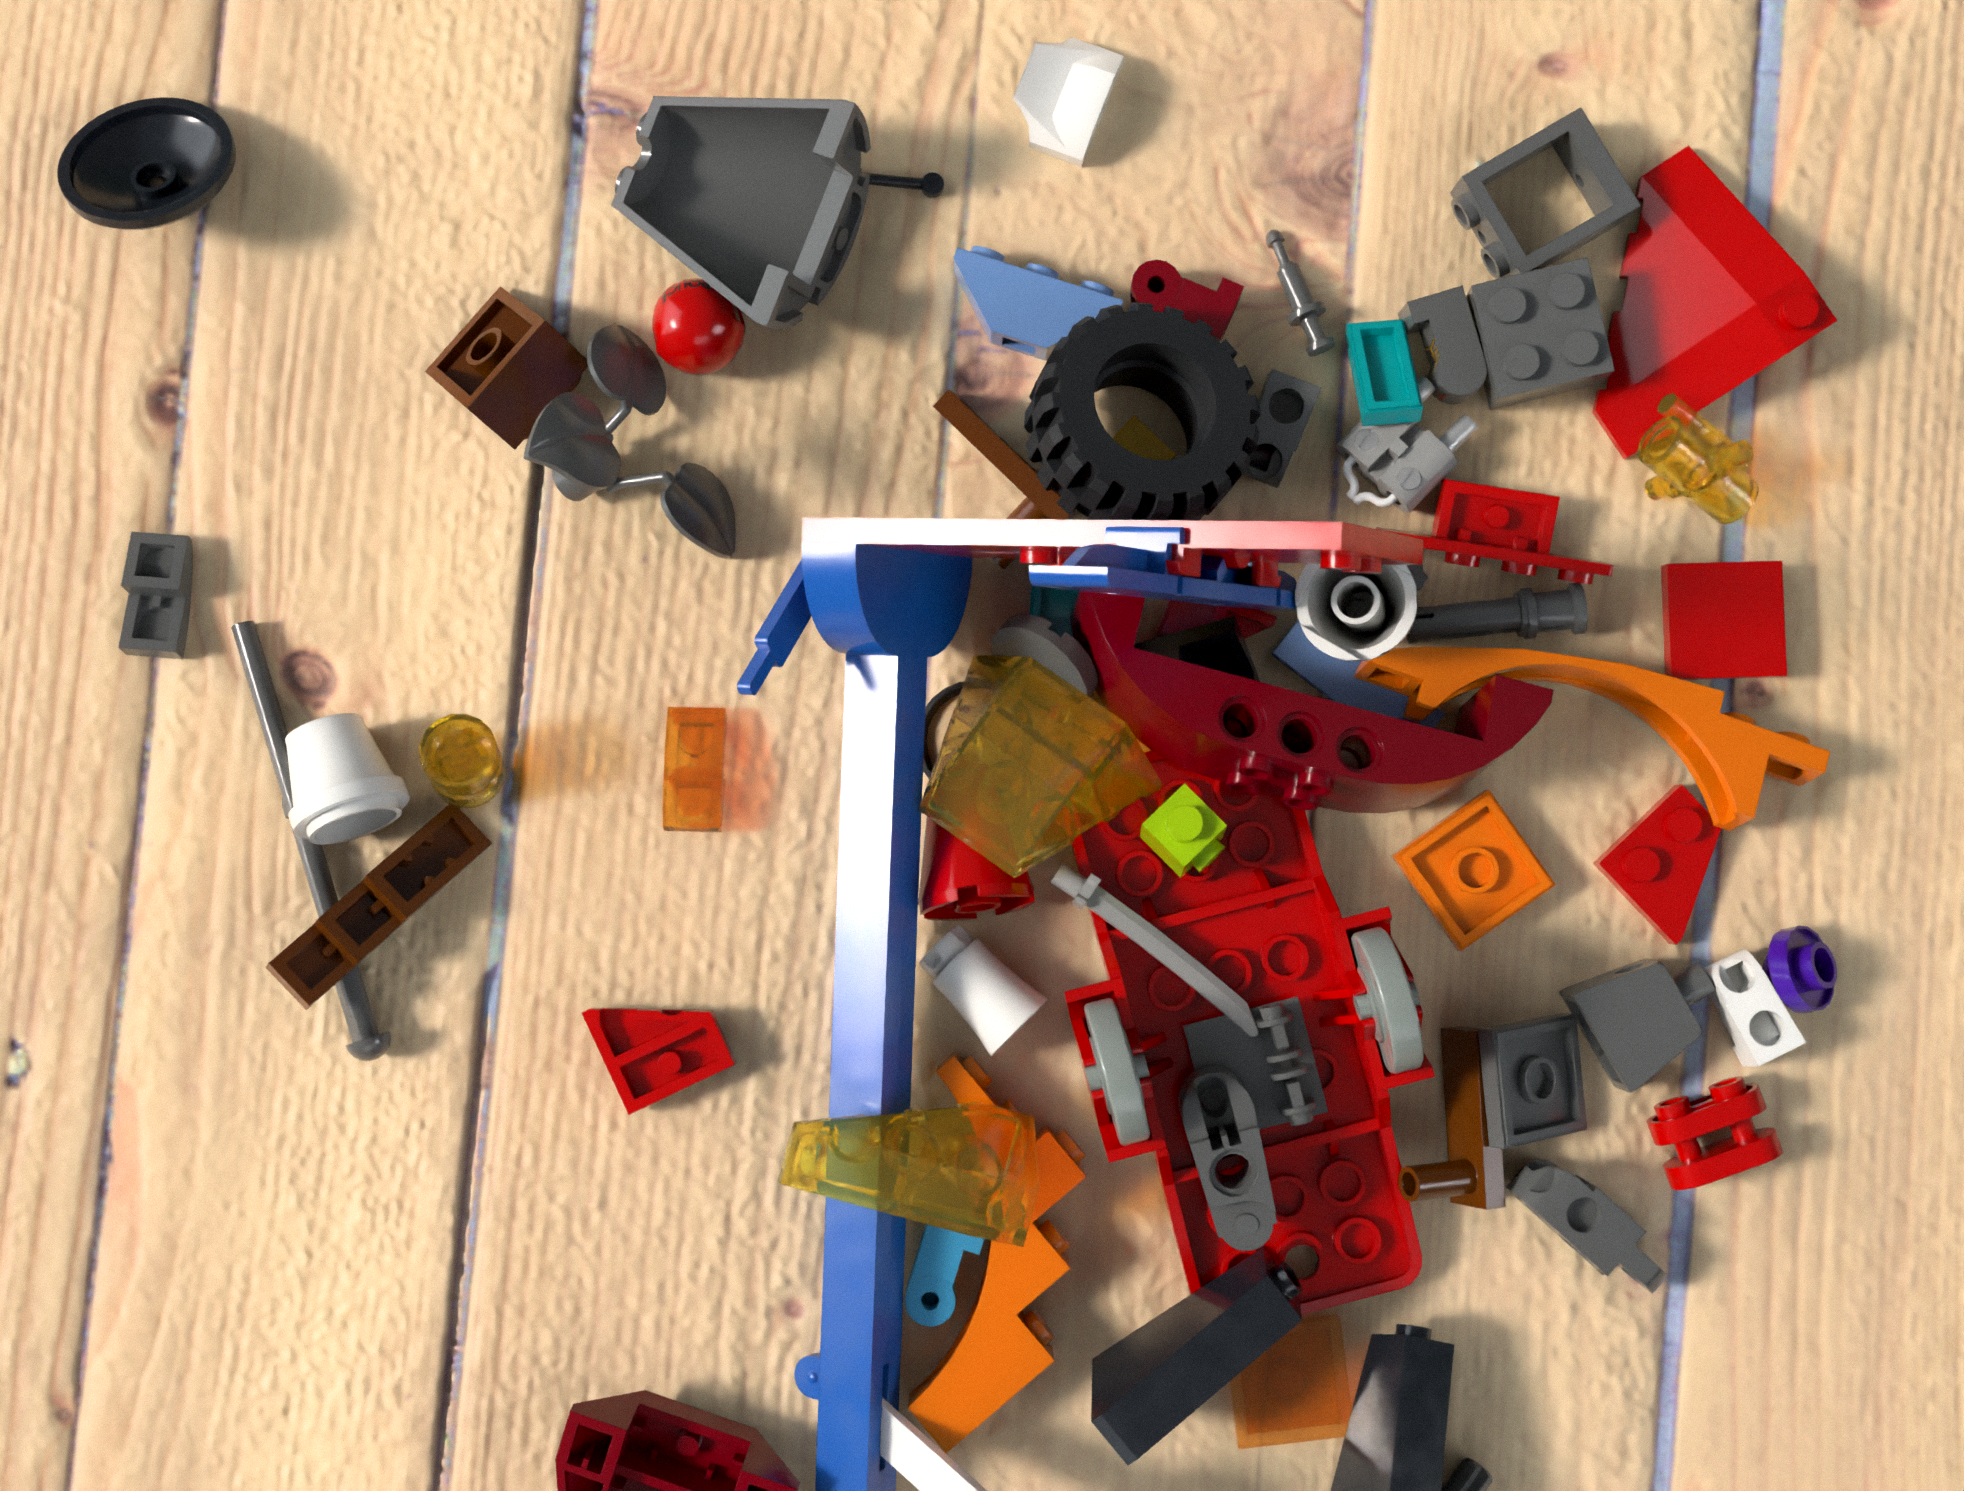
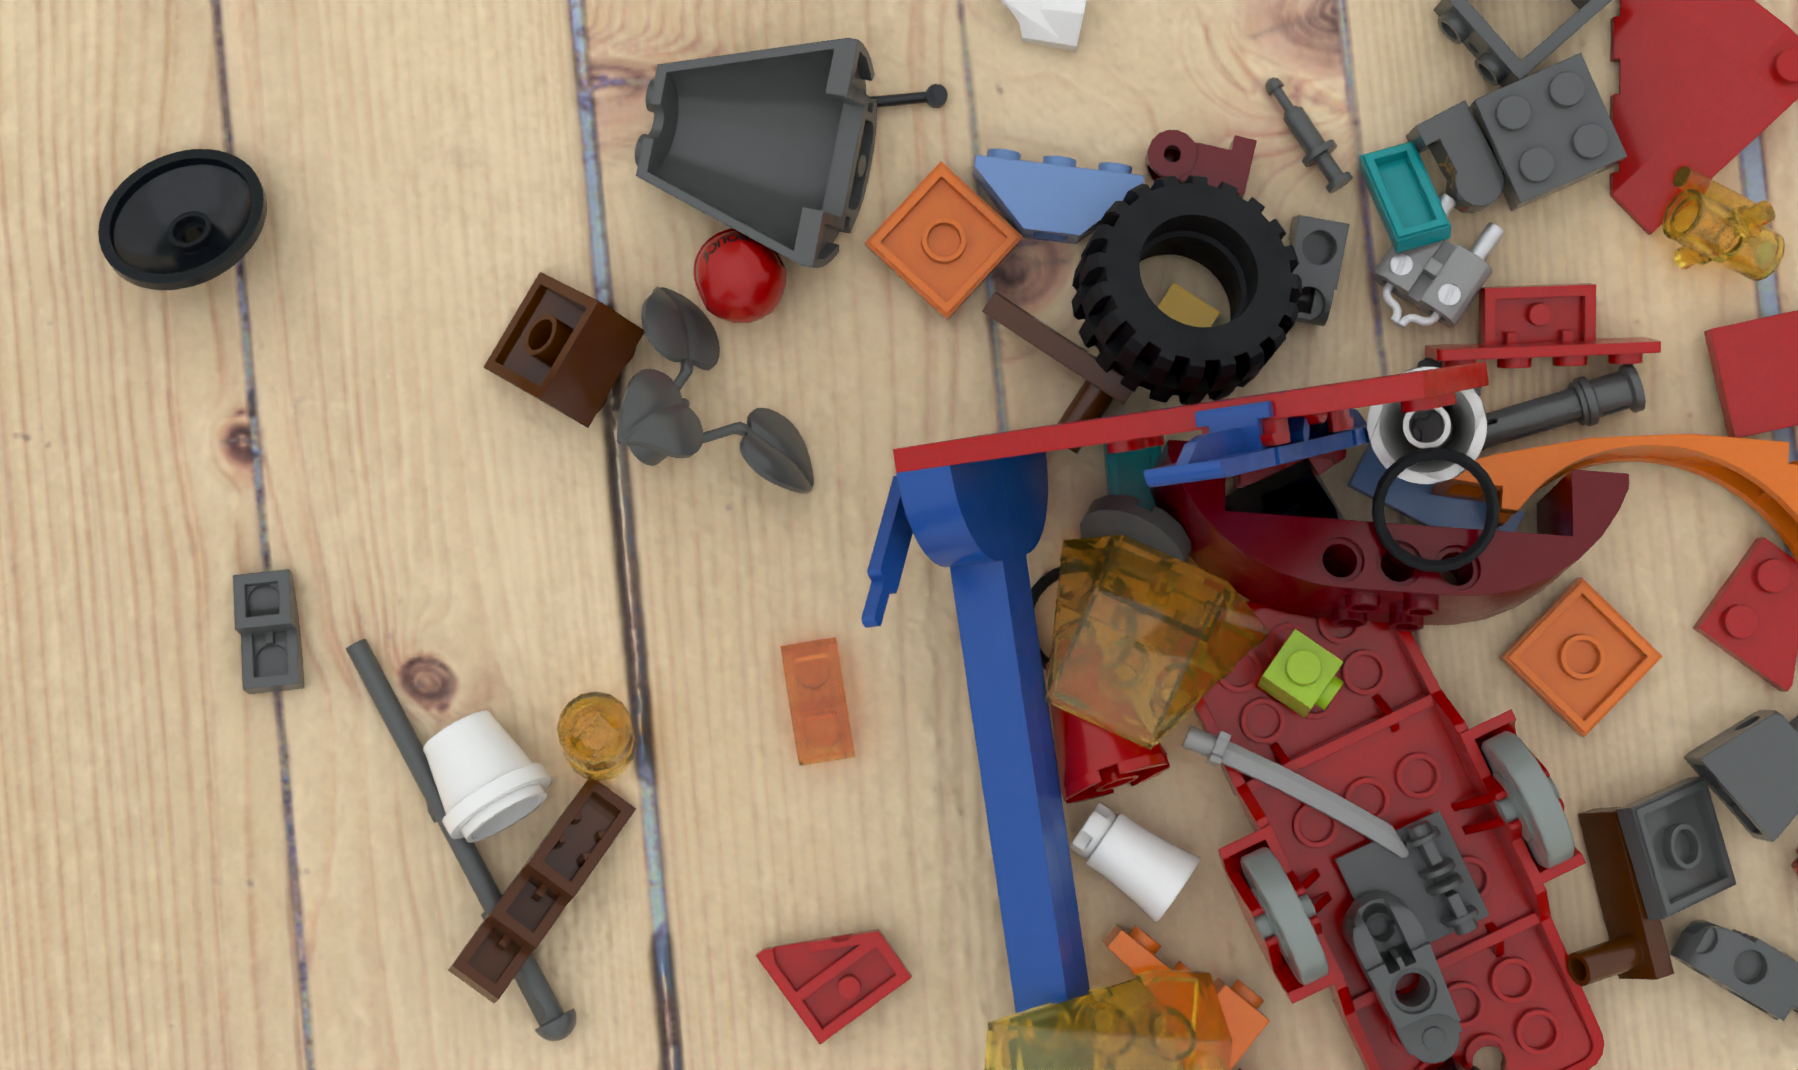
camera: 10 degrees left, 0 degrees up
none -> orange plate [865,161,1023,321]
none -> black tyre [1372,447,1500,572]

